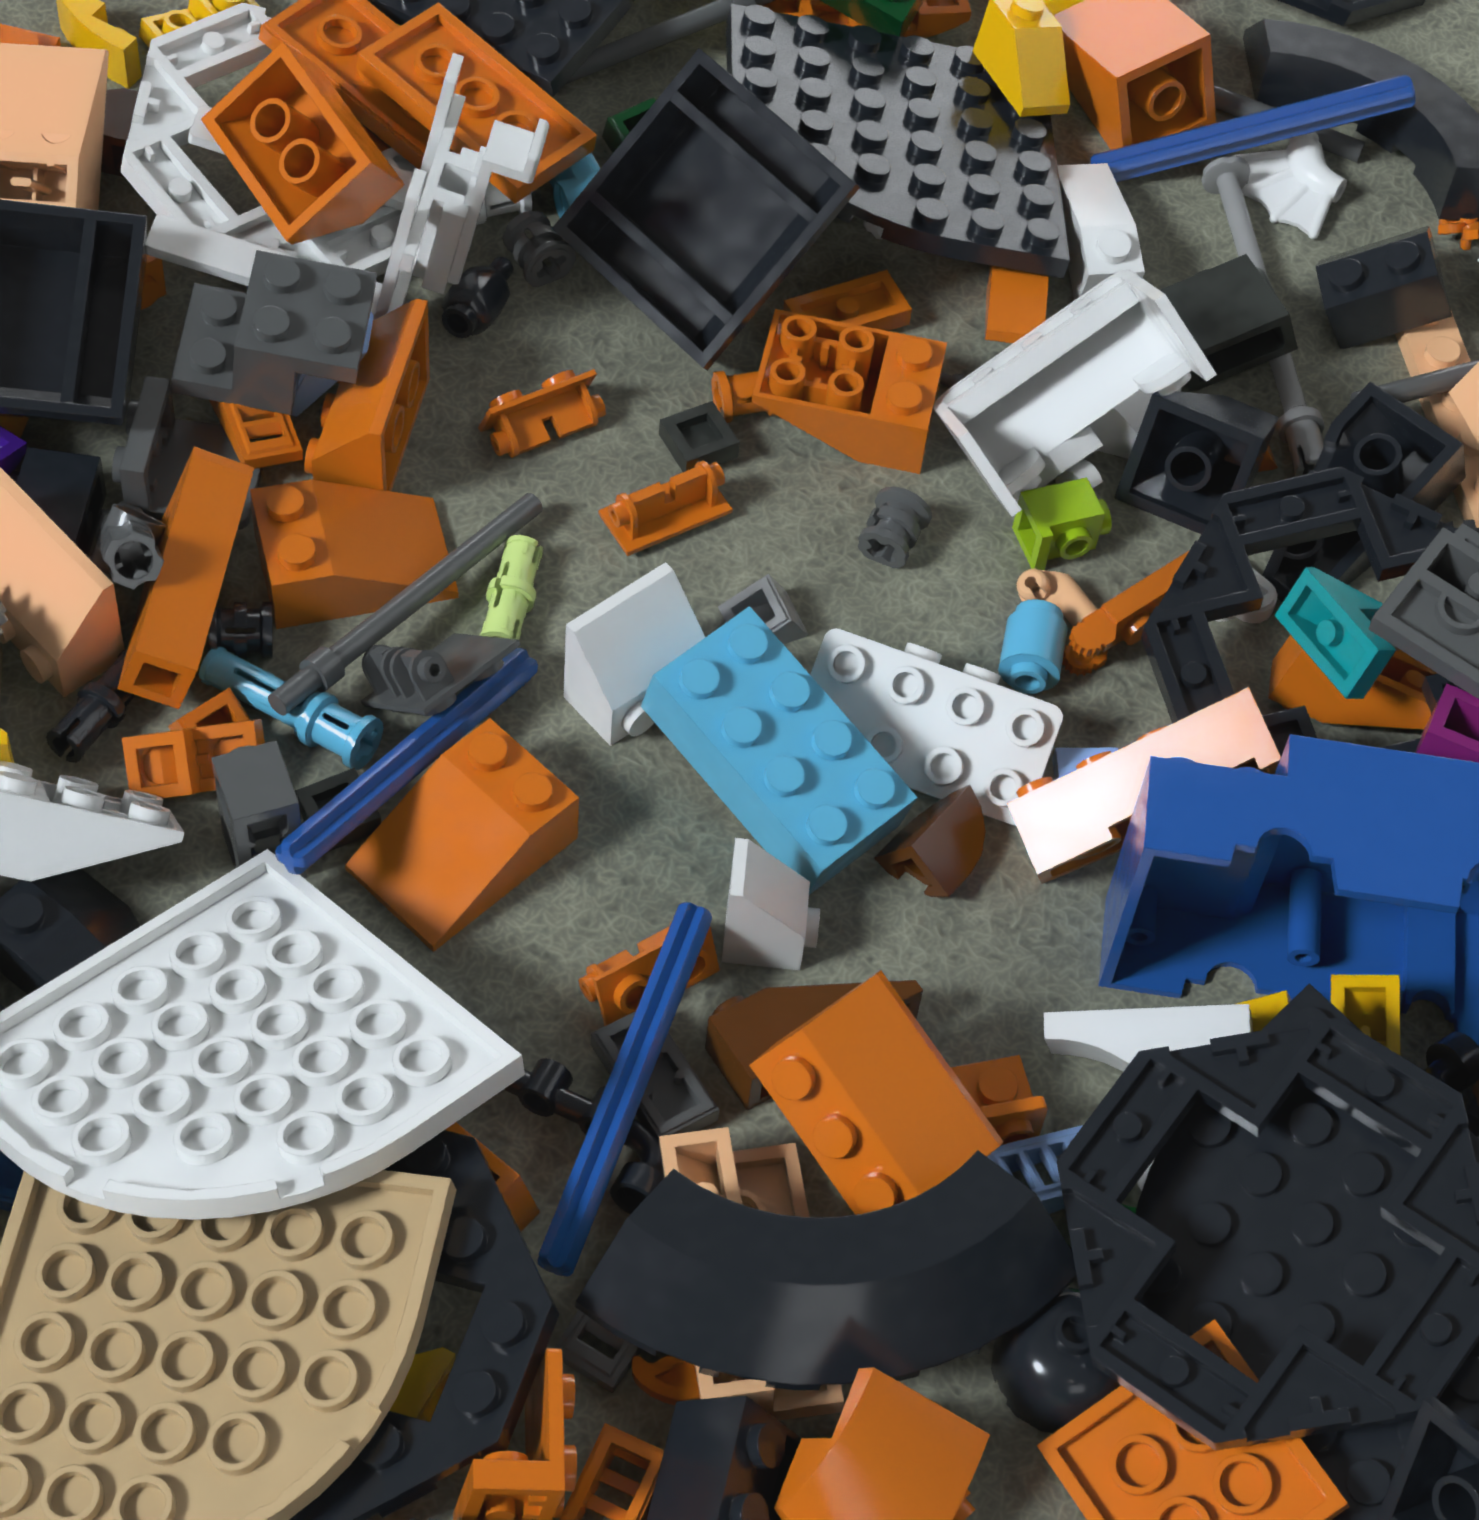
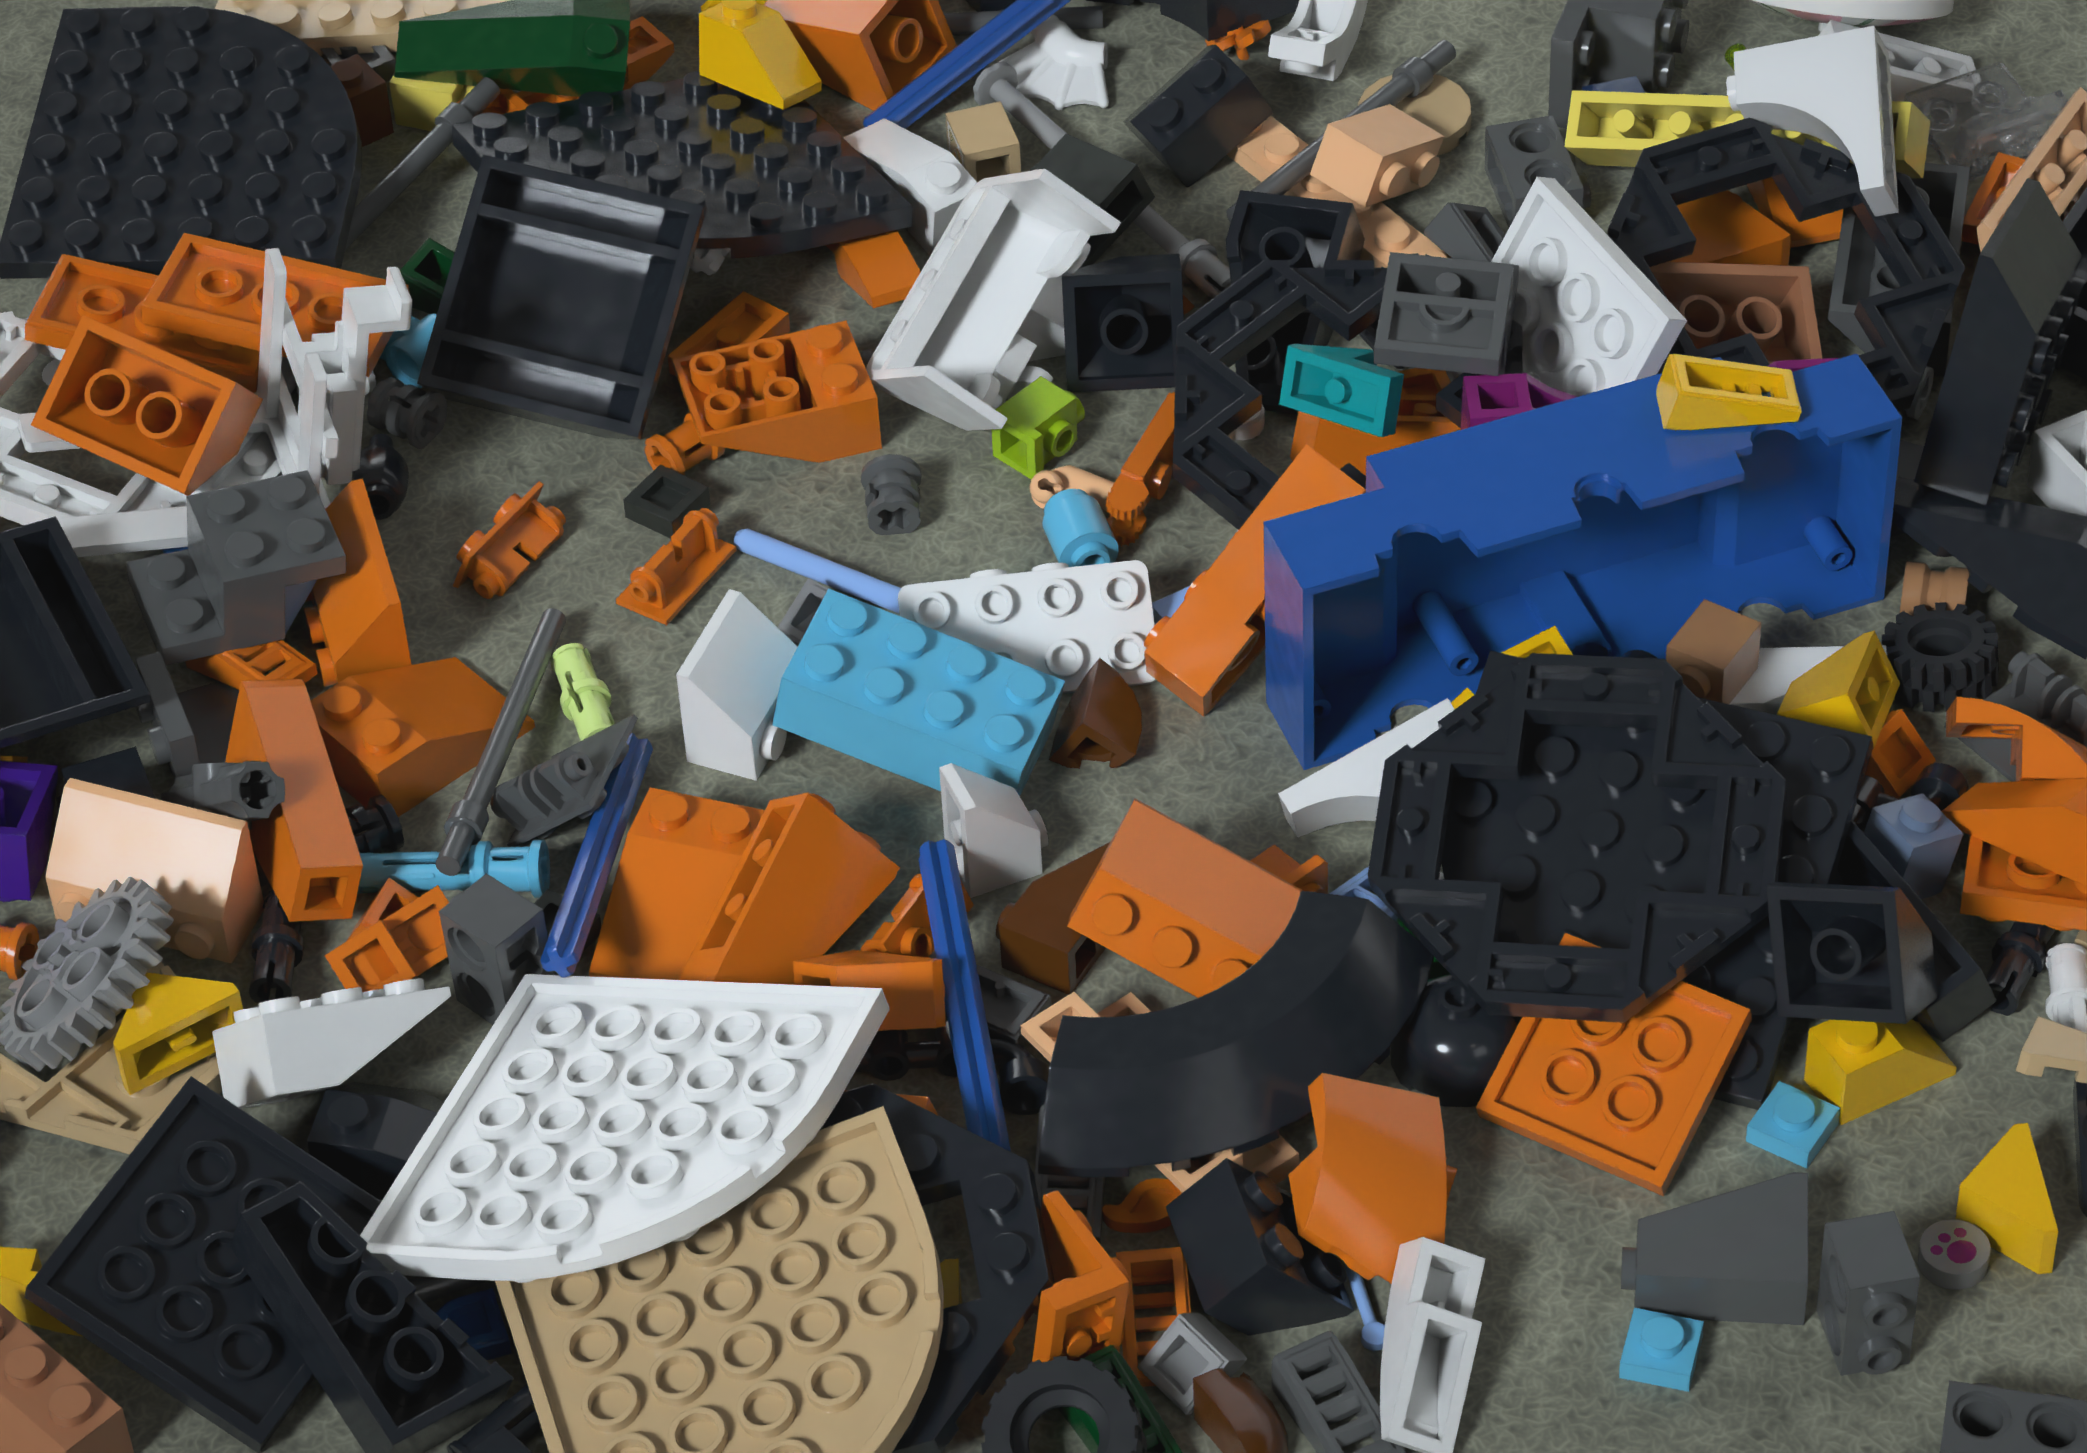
camera: 20 degrees left, 10 degrees down
none -> orange slope [678,792,900,985]
none -> light blue bar [733,528,901,614]
none -> orange slope [793,950,946,1031]
none -> tan brick [946,101,1021,183]

